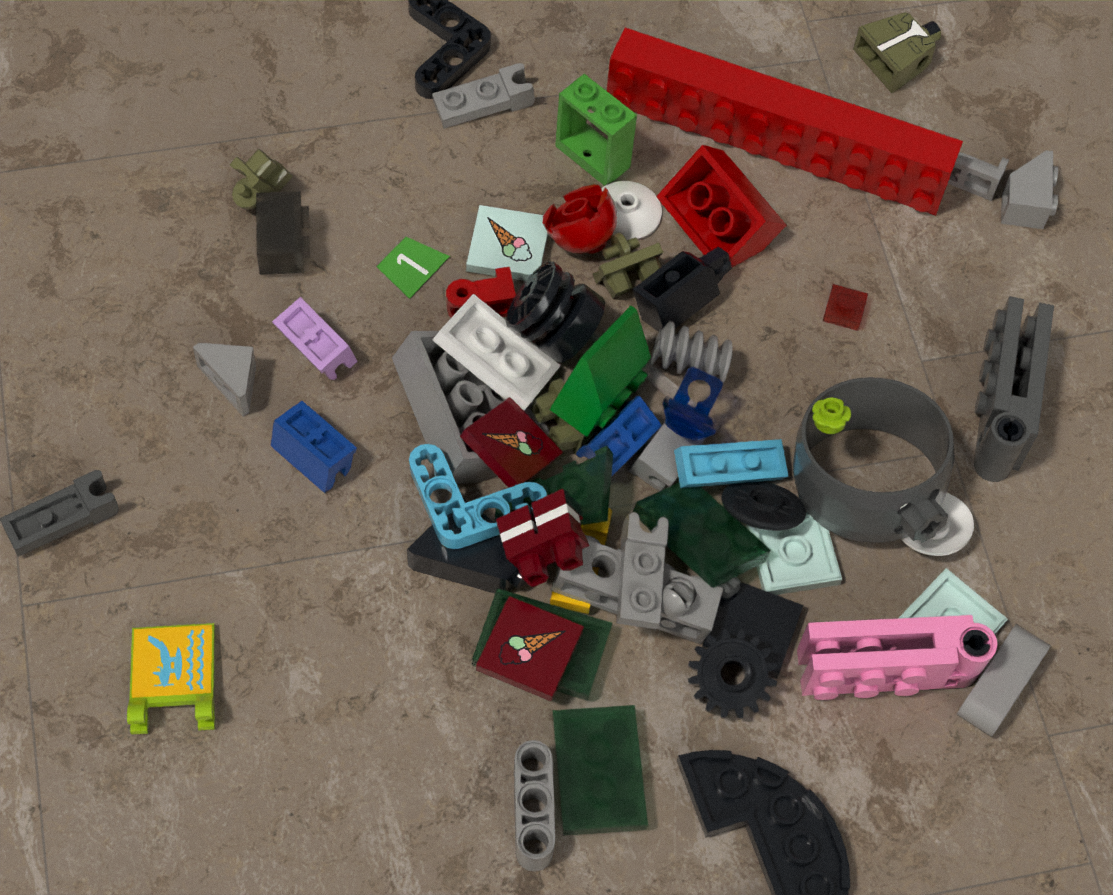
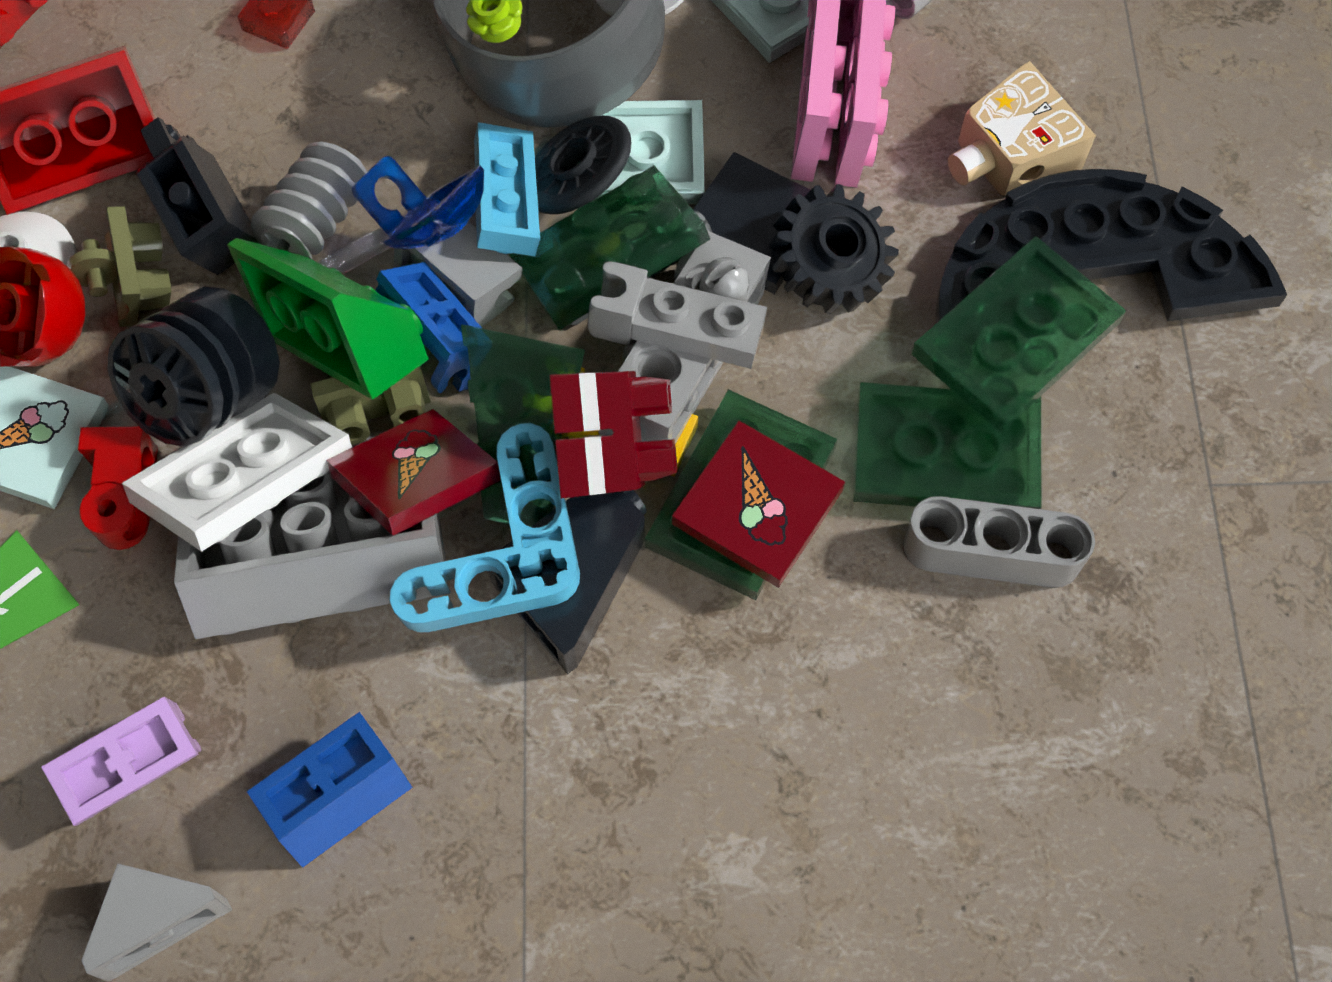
camera: 75 degrees left, 5 degrees up
none -> clear green plate [911,236,1127,433]
none -> tan torso [948,61,1096,196]

